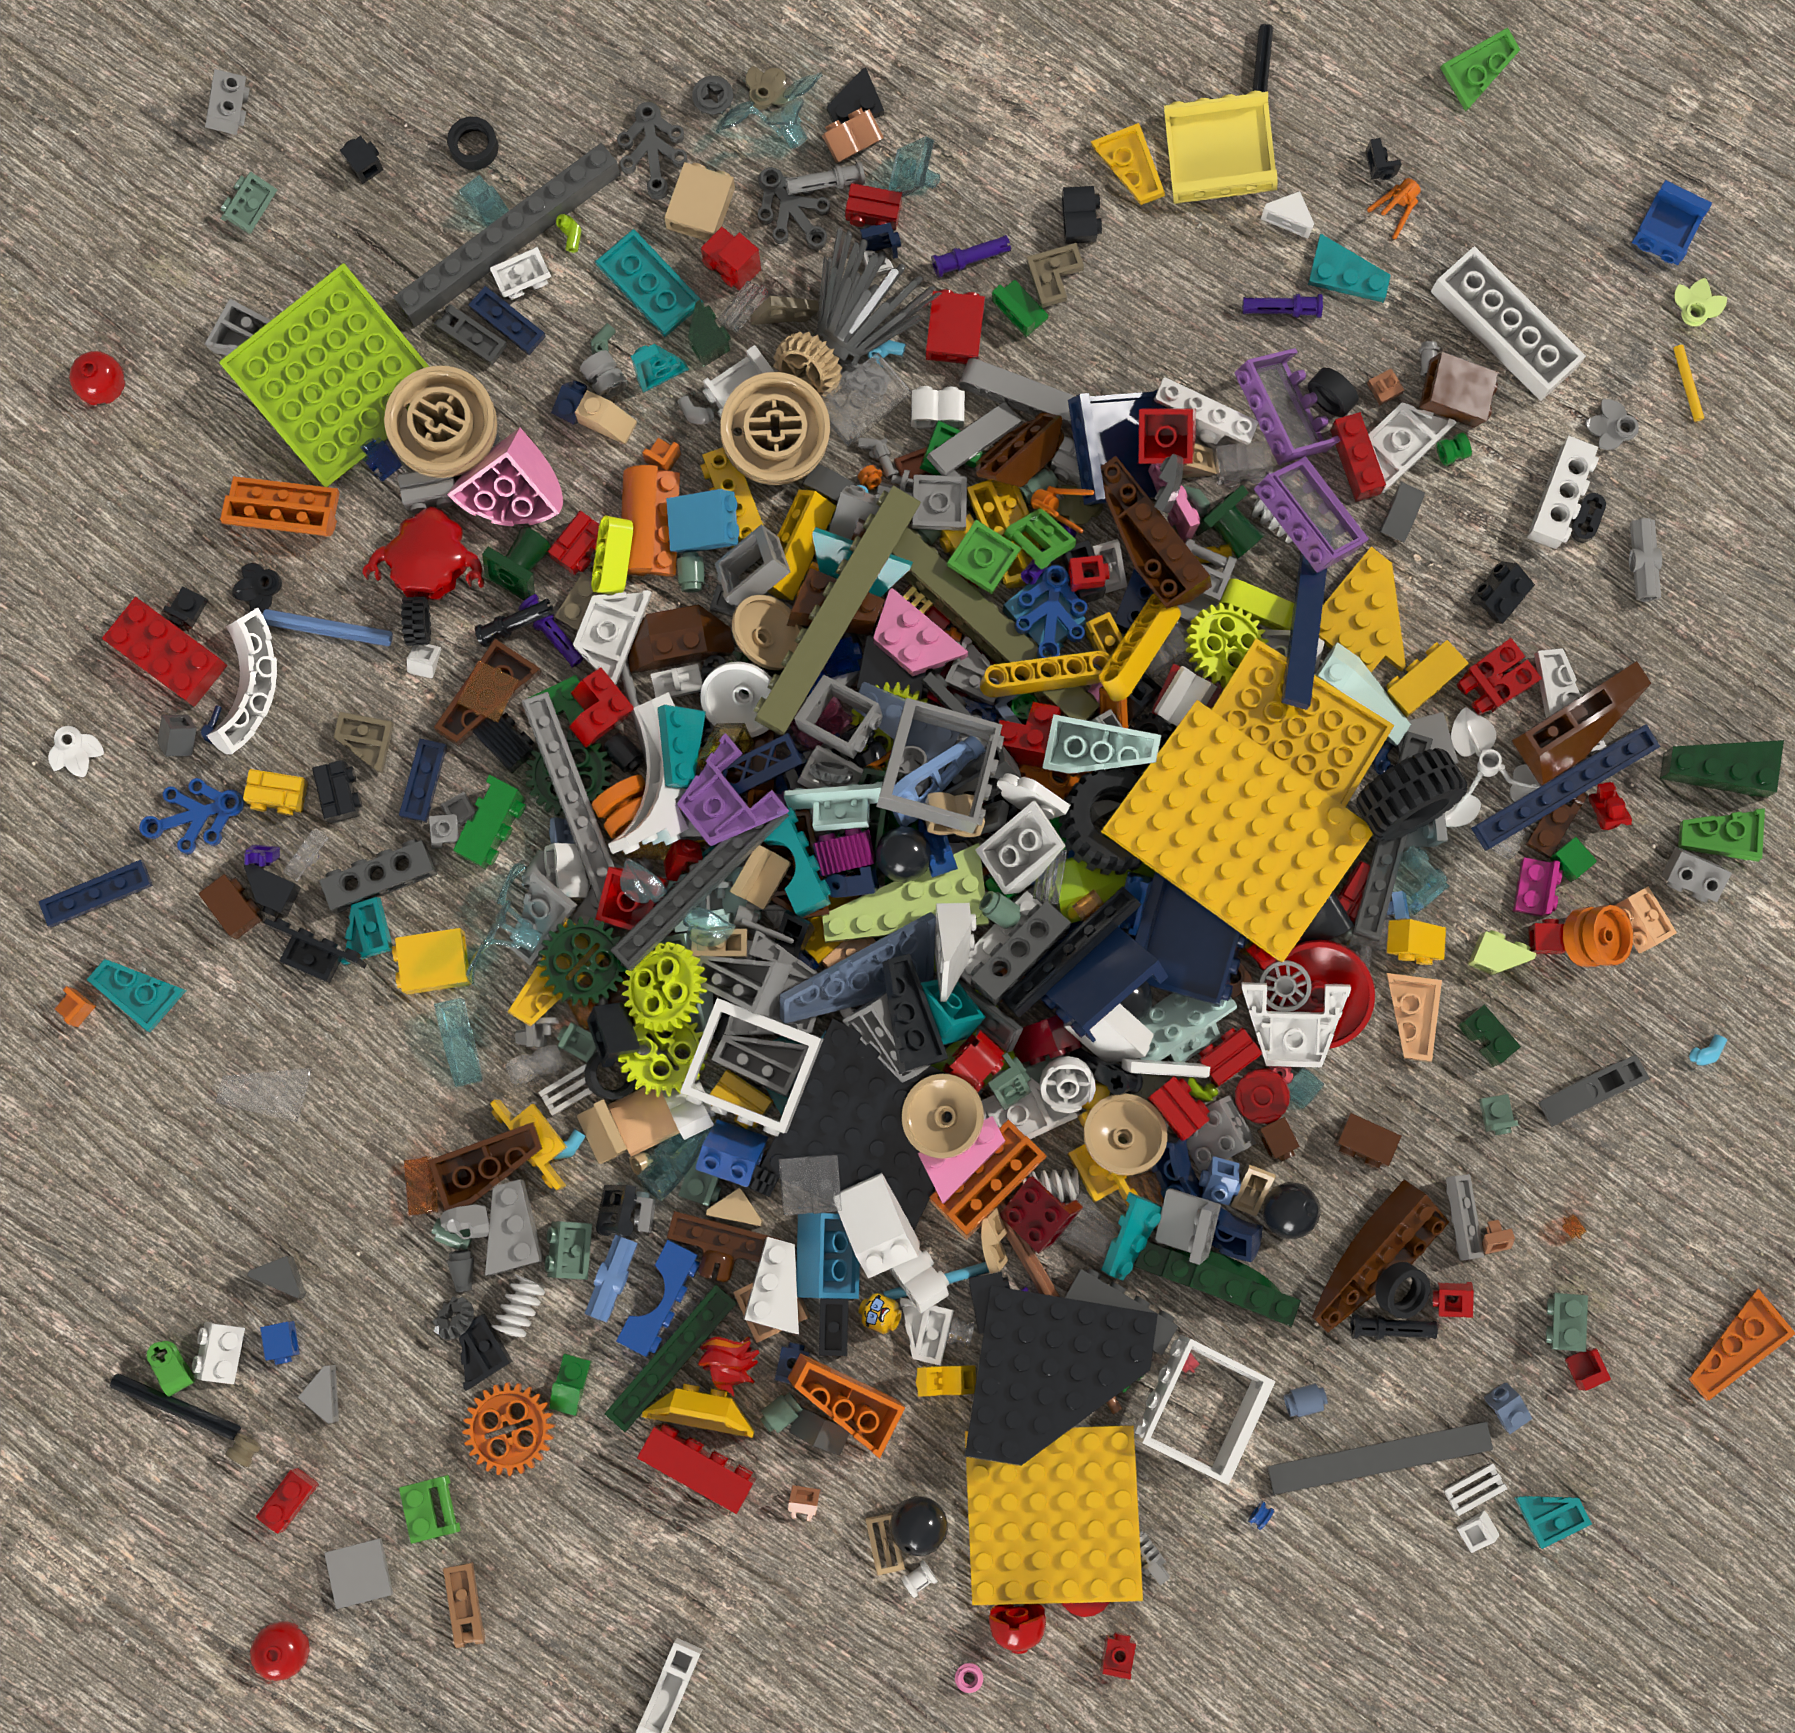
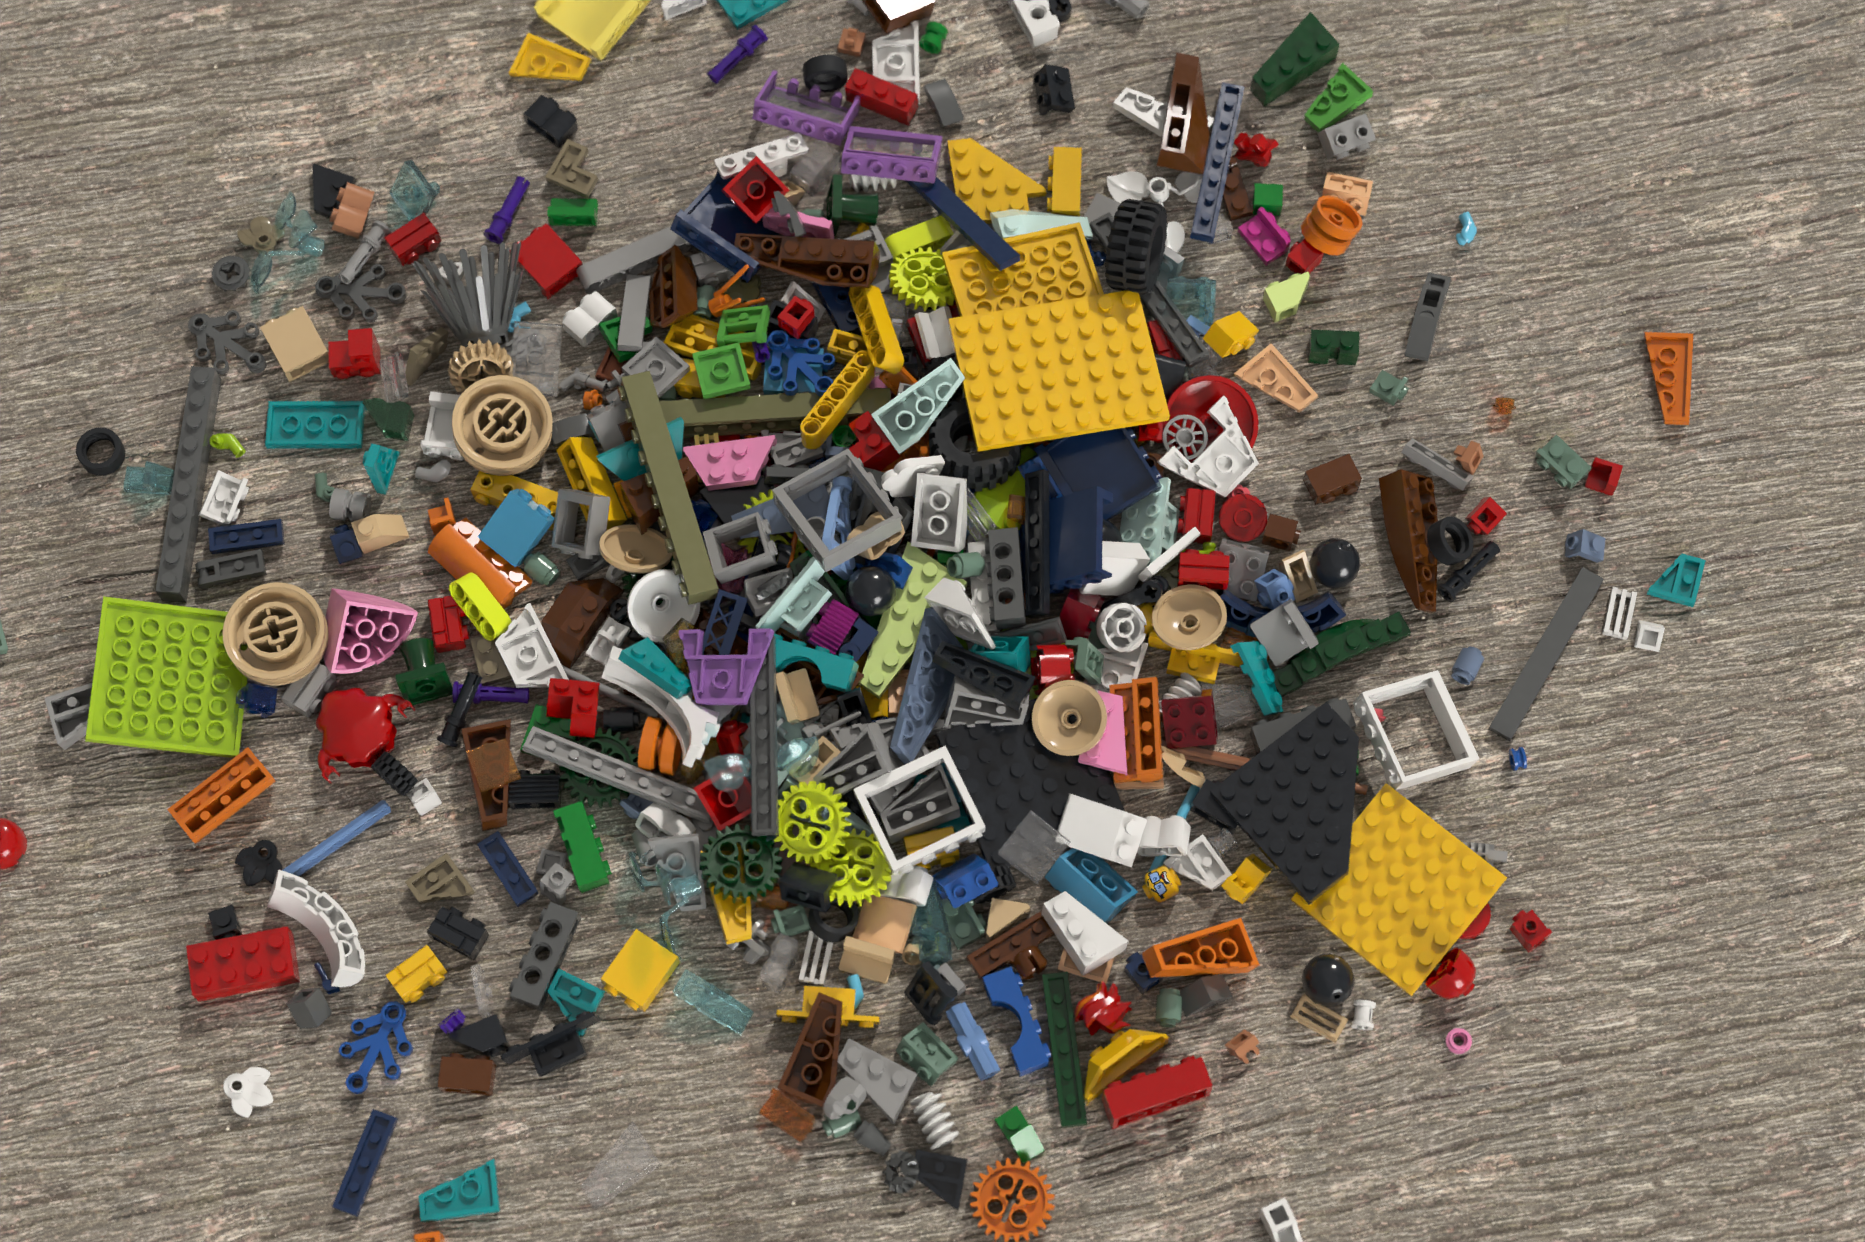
camera: 45 degrees left, 10 degrees down
black brick [340,135,384,184] -> none
black brick [819,1298,849,1356] -> none
dark blue bracket [860,223,901,259] -> none
clear light blue slope [1288,1067,1324,1109] -> none
red hips [1456,638,1542,716] -> none

